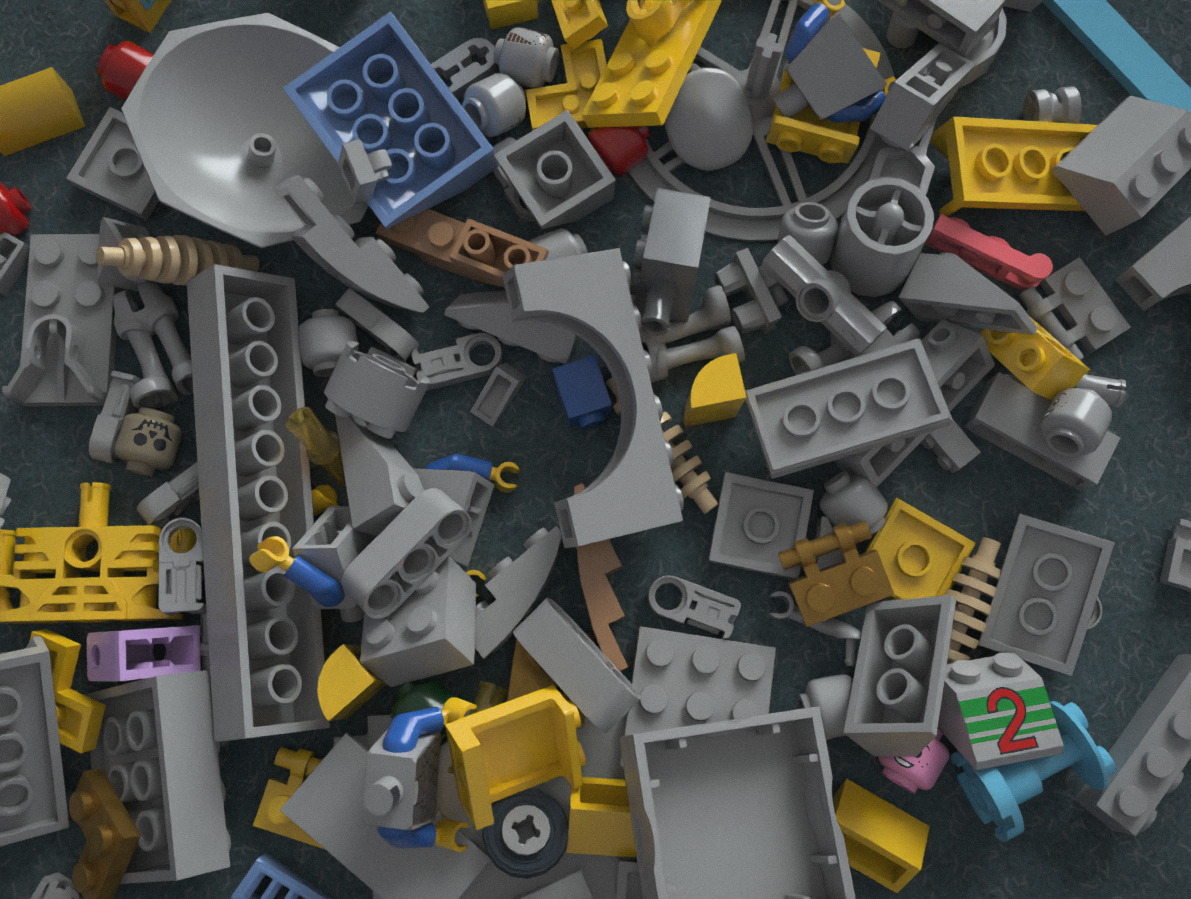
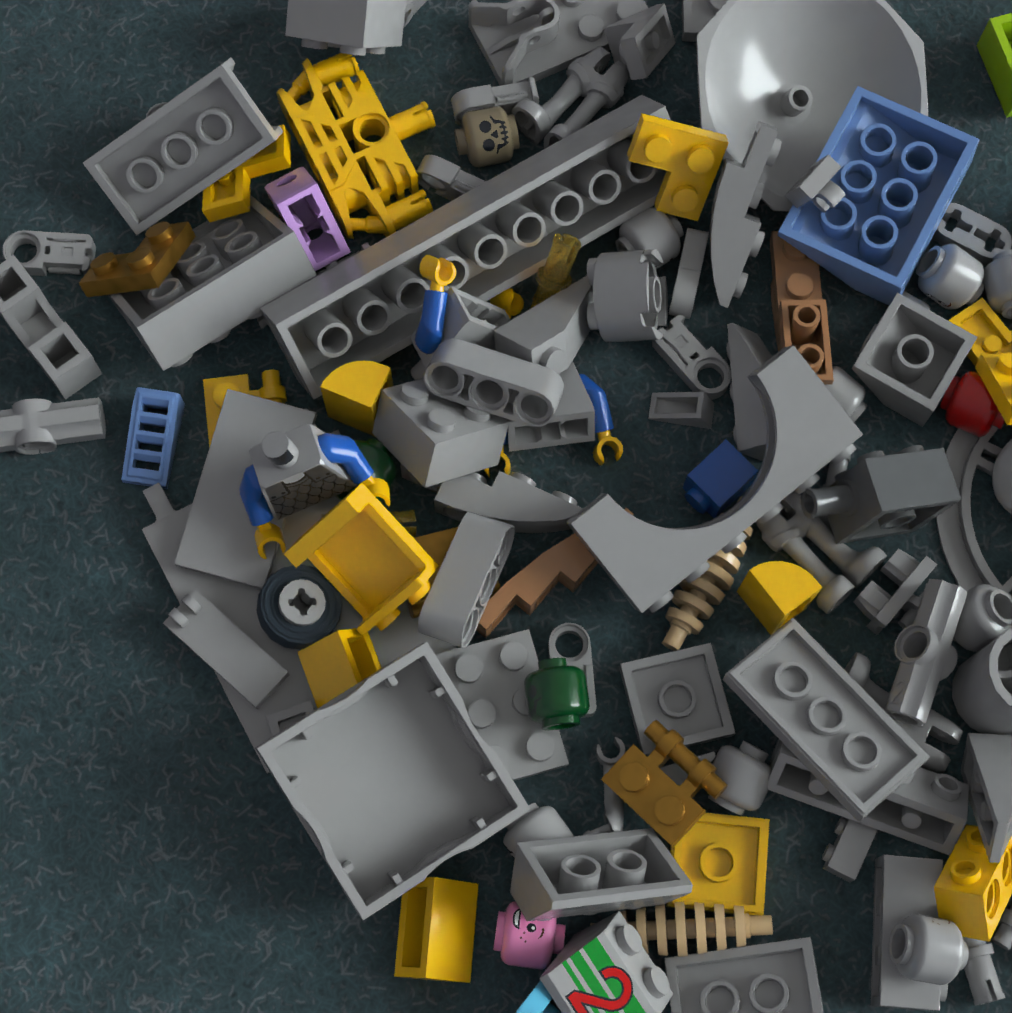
camera: 65 degrees right, 5 degrees down
tan piece [96,235,259,285] -> none
light grey piece [158,518,206,616] -> none
none -> dark green head [524,658,590,731]
none -> yellow plate [627,113,729,221]

